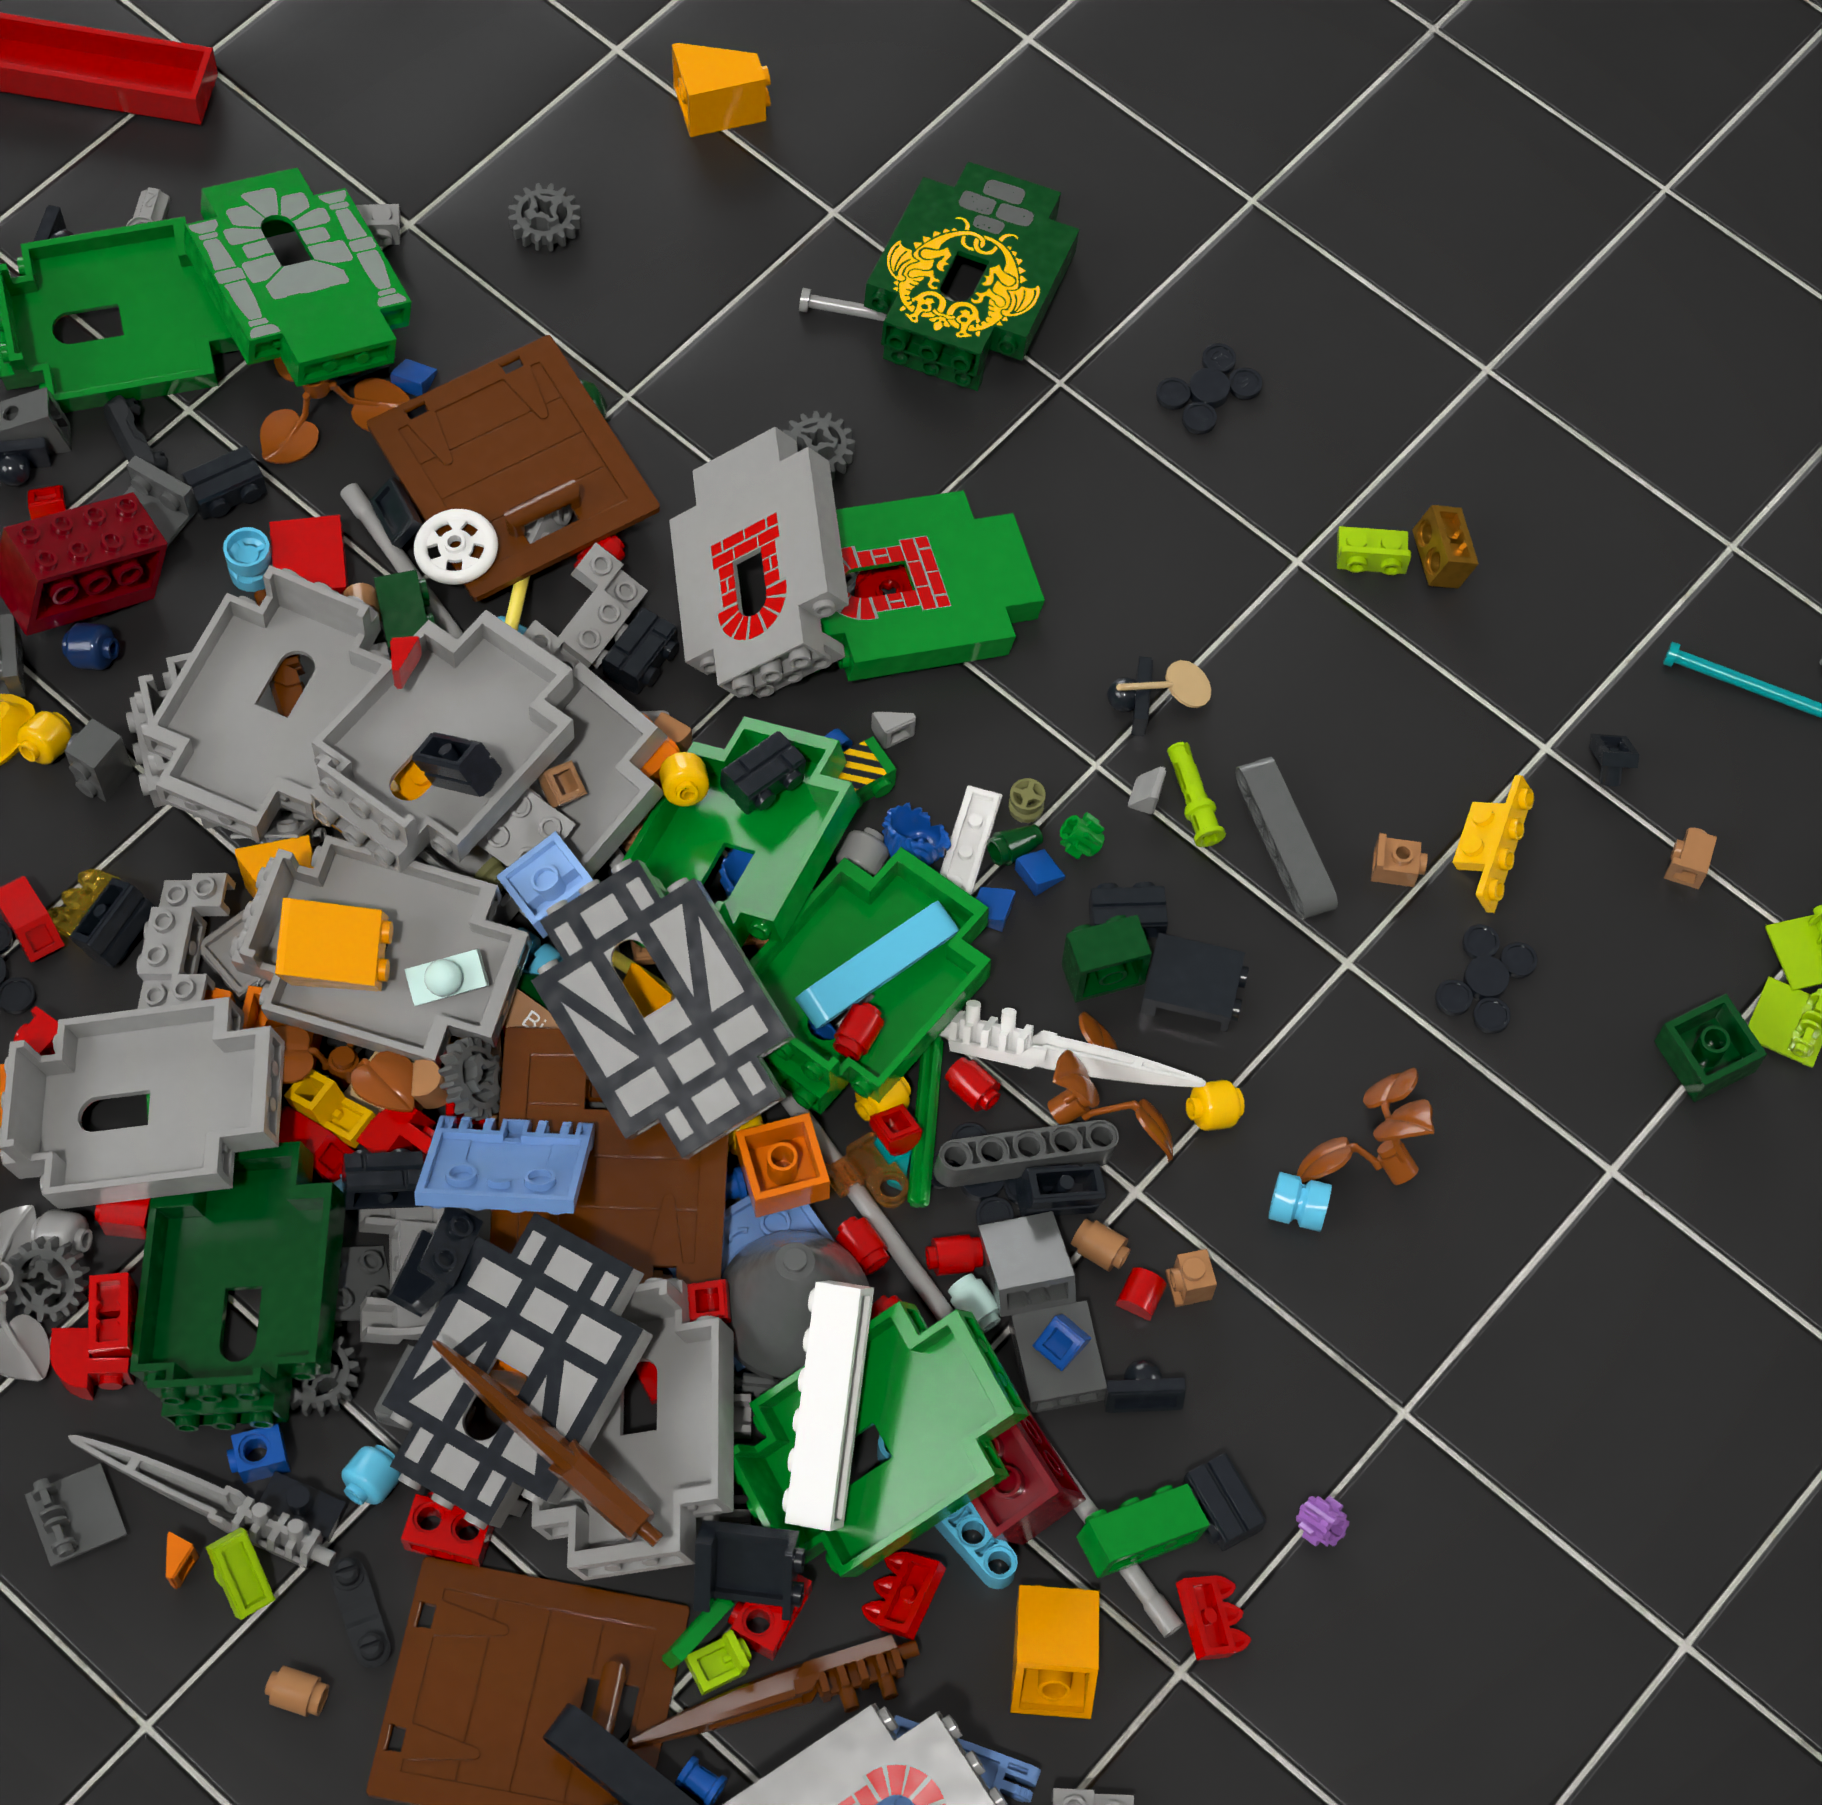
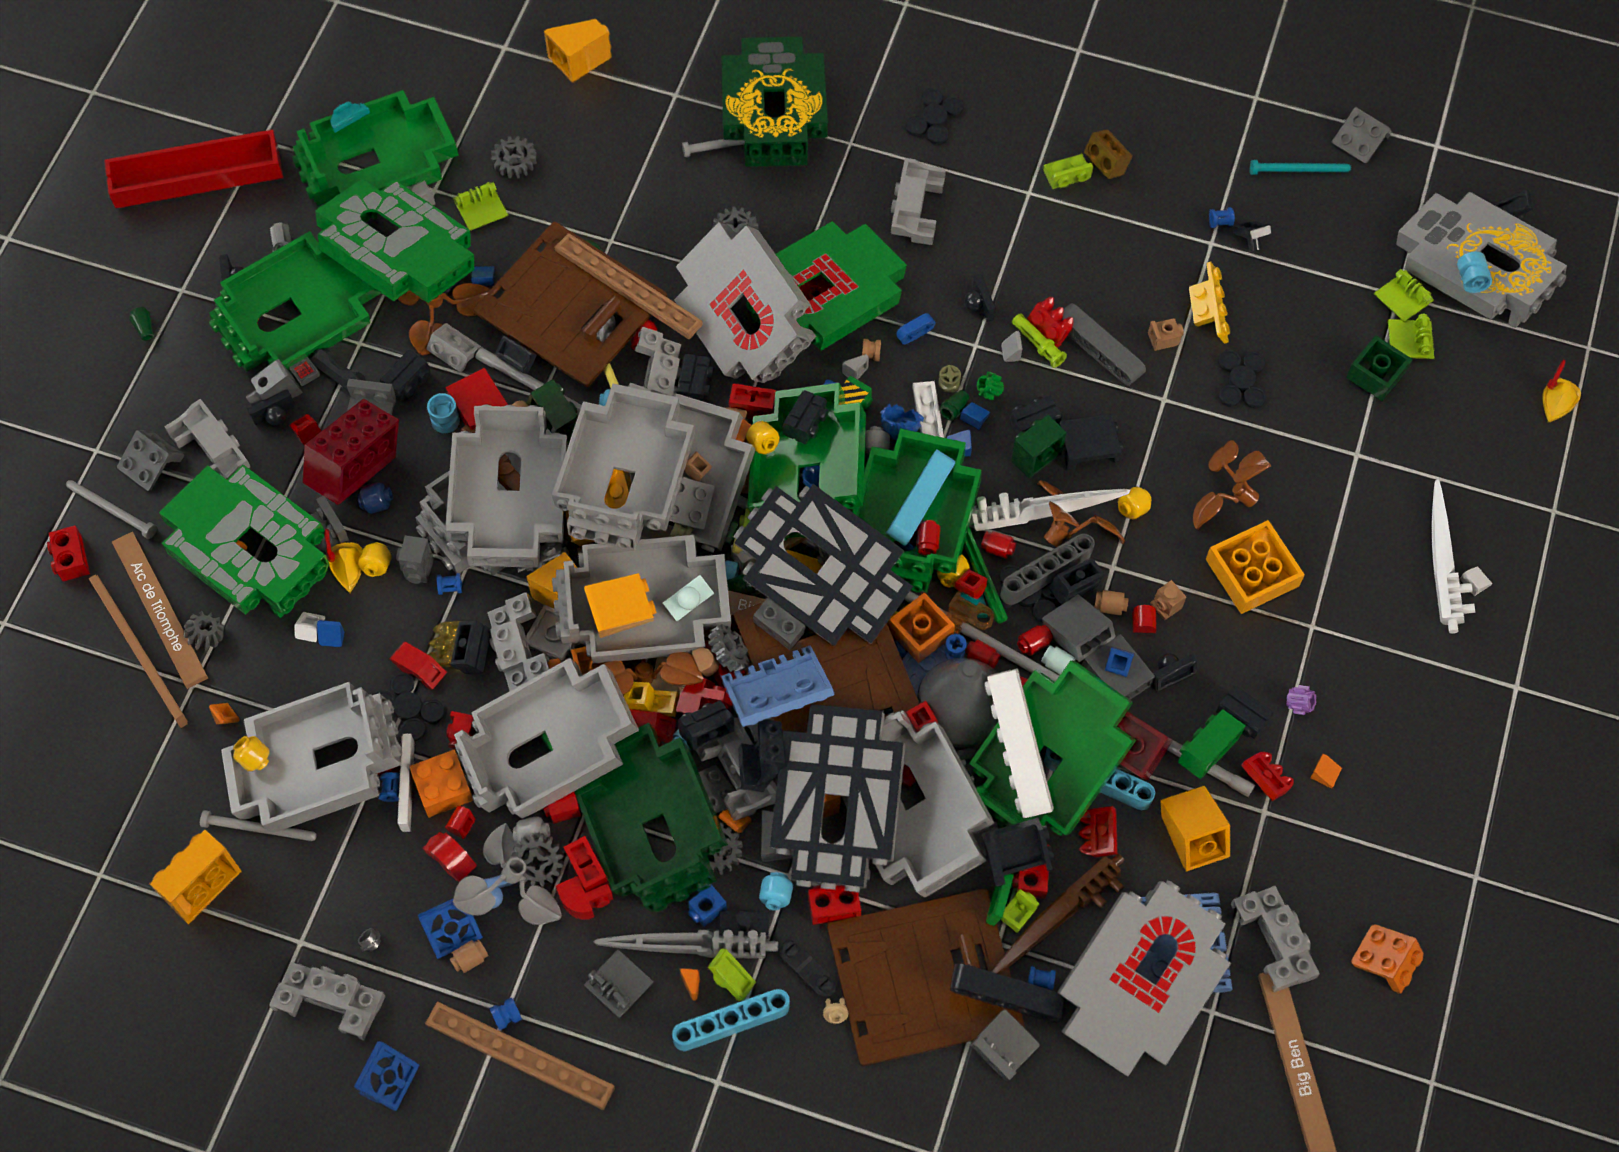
camera: 20 degrees left, 0 degrees up
medium nougat brick [265,1665,329,1717] -> none
red slope [390,636,422,689] -> none
black brick [412,732,502,797] -> none
white plate [414,509,498,585] -> none
reddish brown piece [432,1340,664,1547] -> none
light blue plate [496,831,593,939] -> none
tan piece [1116,660,1211,708] -> none
medium azure wheel [1268,1172,1332,1232] -> none
medium nougat brick [1664,828,1717,889] -> none
none -> tile [289,357,320,387]
none -> green panel [292,90,458,206]
none -> teal tile [330,102,370,133]
none -> light grey bracket [426,323,481,372]
none -> blue bush [437,573,462,595]
none -> lime hinge [453,182,508,231]
none -> medium nougat tile [555,233,703,339]
none -> medium azure beam [672,989,790,1051]
none -> orange slope [719,809,752,833]
none -> red brick [729,384,776,419]
none -> dark grey brick [753,598,805,650]
none -> tan plate [823,998,848,1024]
none -> medium nougat wheel [862,338,881,361]
none -> light grey bracket [891,158,946,245]
none -> blue beam [896,313,936,344]
none -> blue bush [944,634,967,660]
none -> red plate [1027,297,1073,347]
none -> light orange slope [1206,520,1305,614]
none -> blue bush [1209,207,1235,228]
none -> orange slope [1310,754,1342,788]
none -> white piece [1432,479,1475,633]
none -> white slope [1460,567,1492,596]

